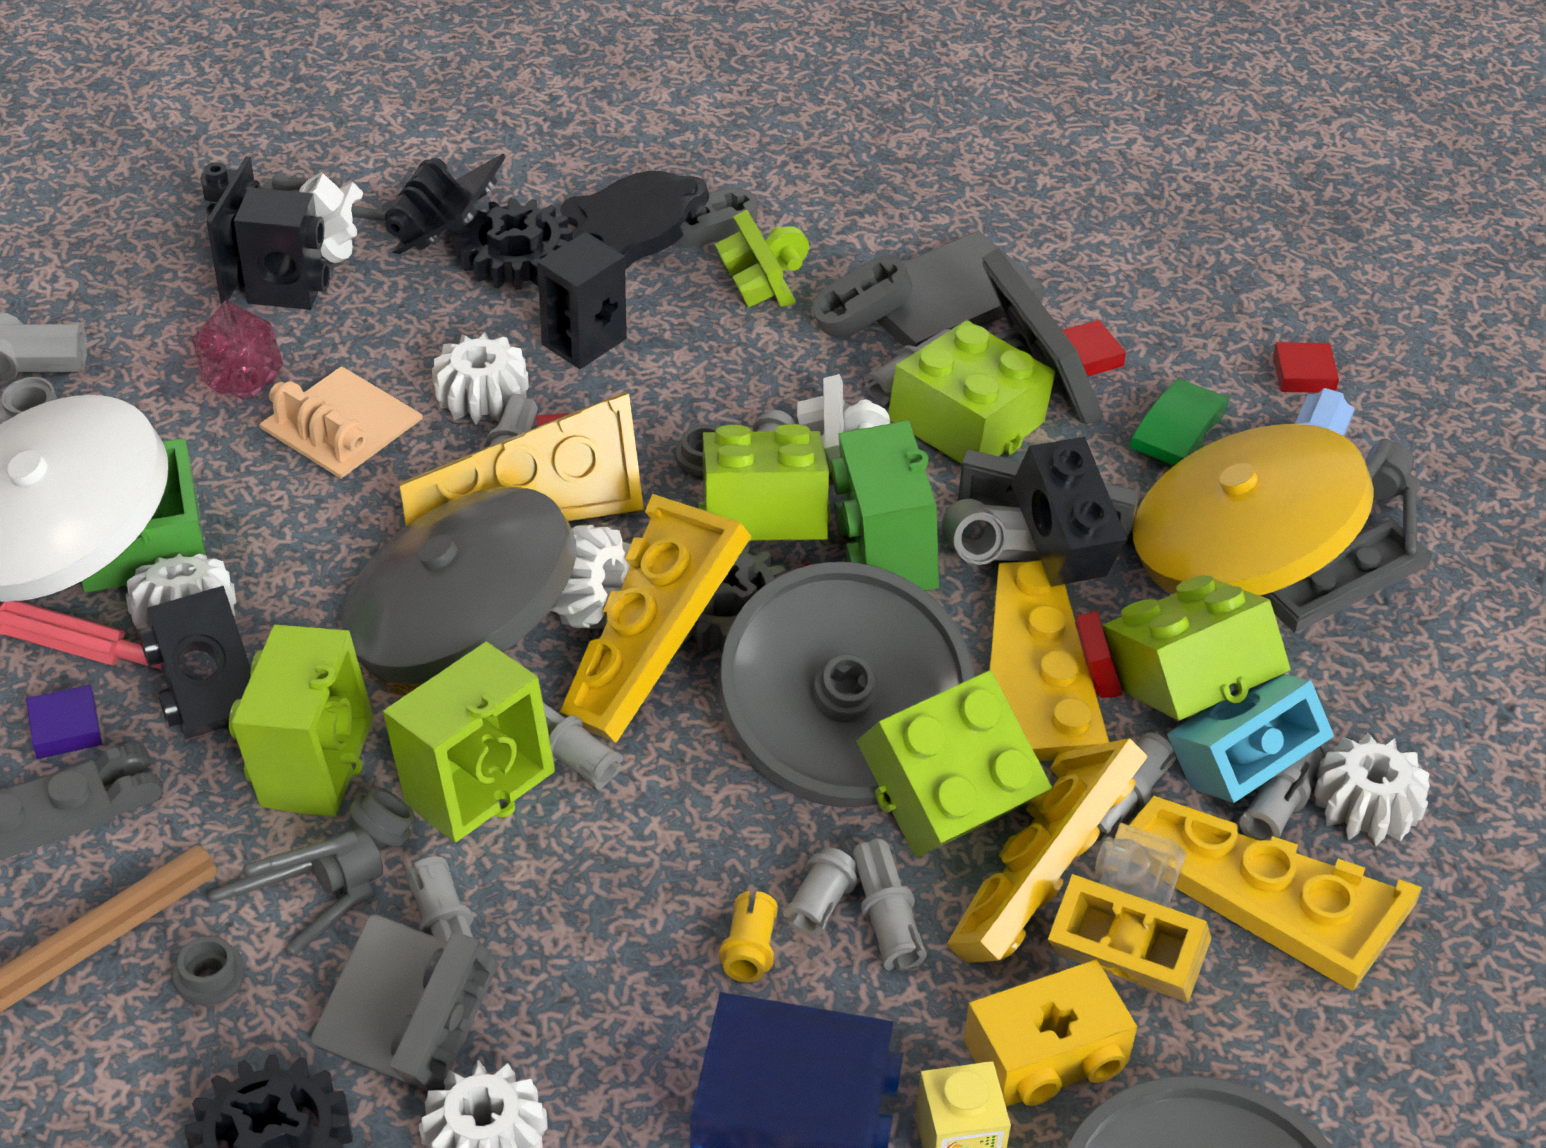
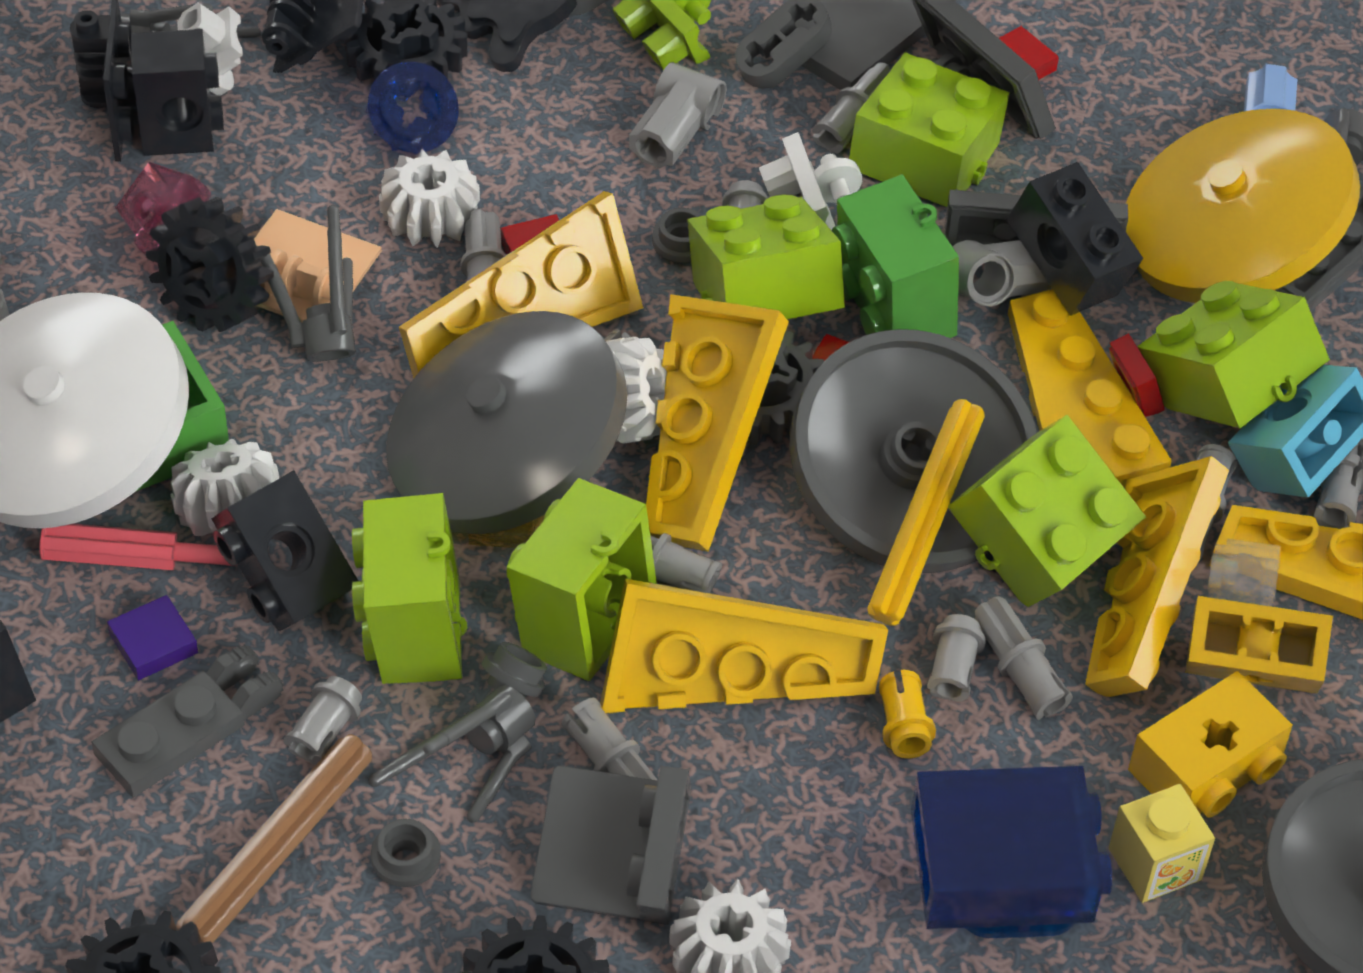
camera: 15 degrees left, 5 degrees up
black brick [537,231,627,369] -> none
green slope [1129,378,1230,465] -> none
red tile [1273,342,1339,393] -> none
none -> black gear [146,197,274,332]
none -> dark grey plant [261,205,356,362]
none -> light grey pin [283,676,362,765]
none -> clear blue gear [365,62,459,155]
none -> yellow wing [600,579,888,713]
none -> light grey piece [629,62,727,169]
none -> yellow axle [867,399,985,626]

